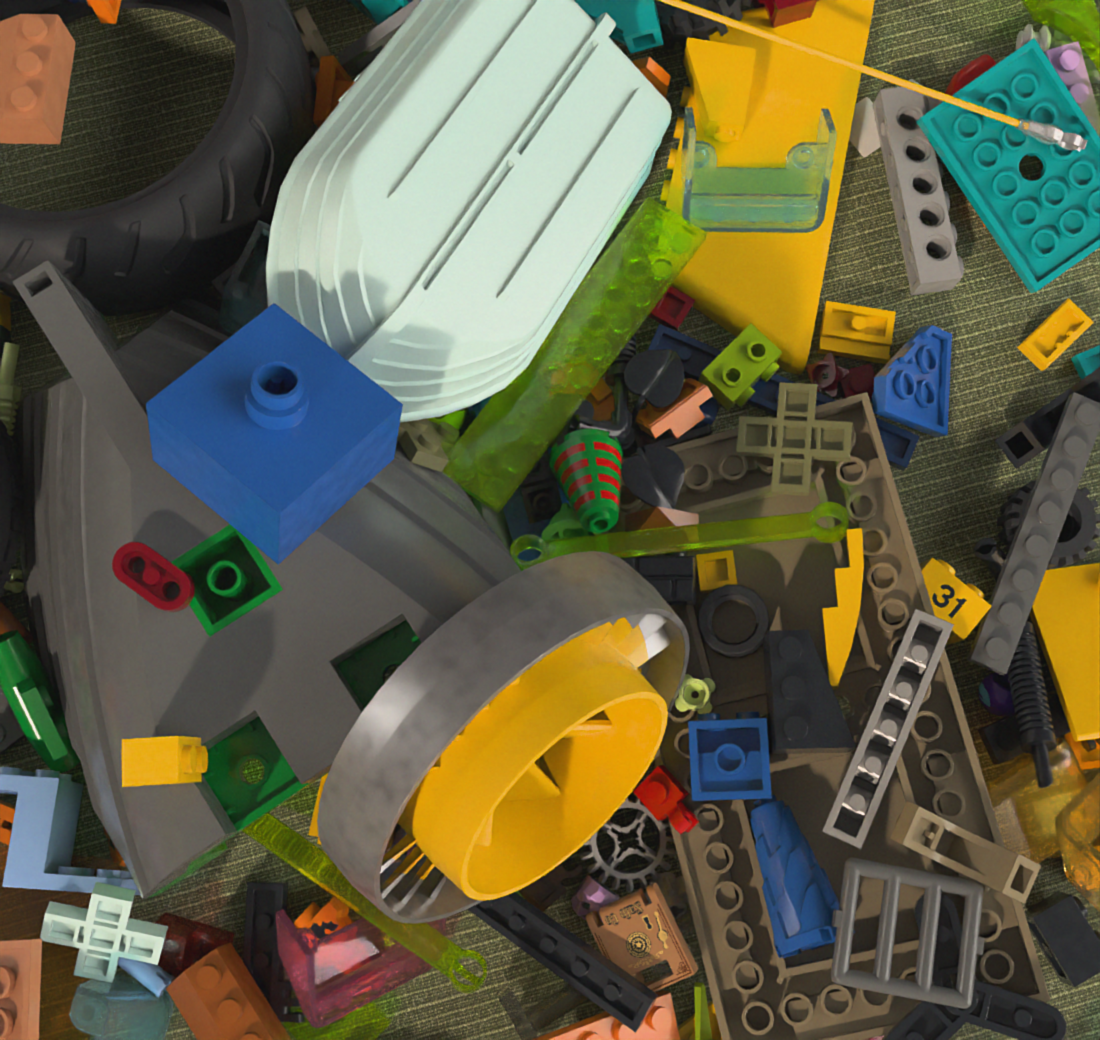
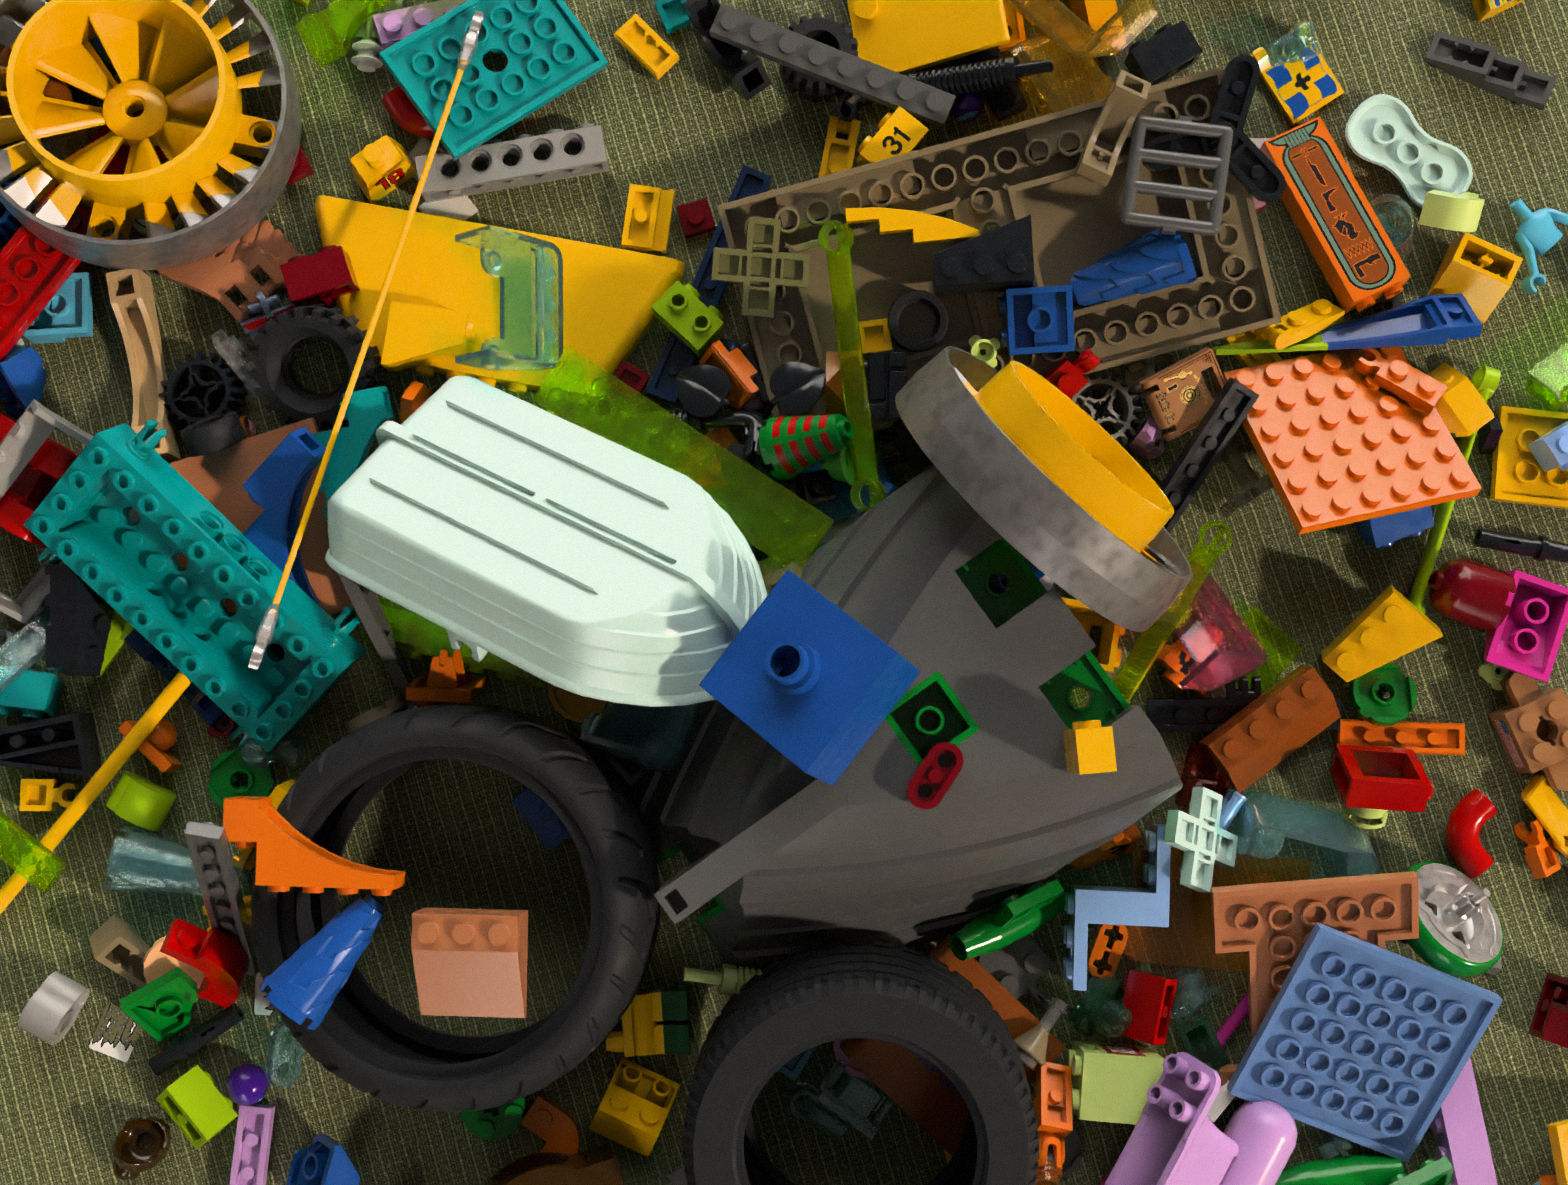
camera: 95 degrees left, 5 degrees up
dark red plate [805,353,849,397] -> none
light grey brick [823,609,954,849] -> none
blue plate [872,325,952,437] -> none
none -> yellow torso [350,135,417,204]
none -> yellow plate [818,115,861,177]

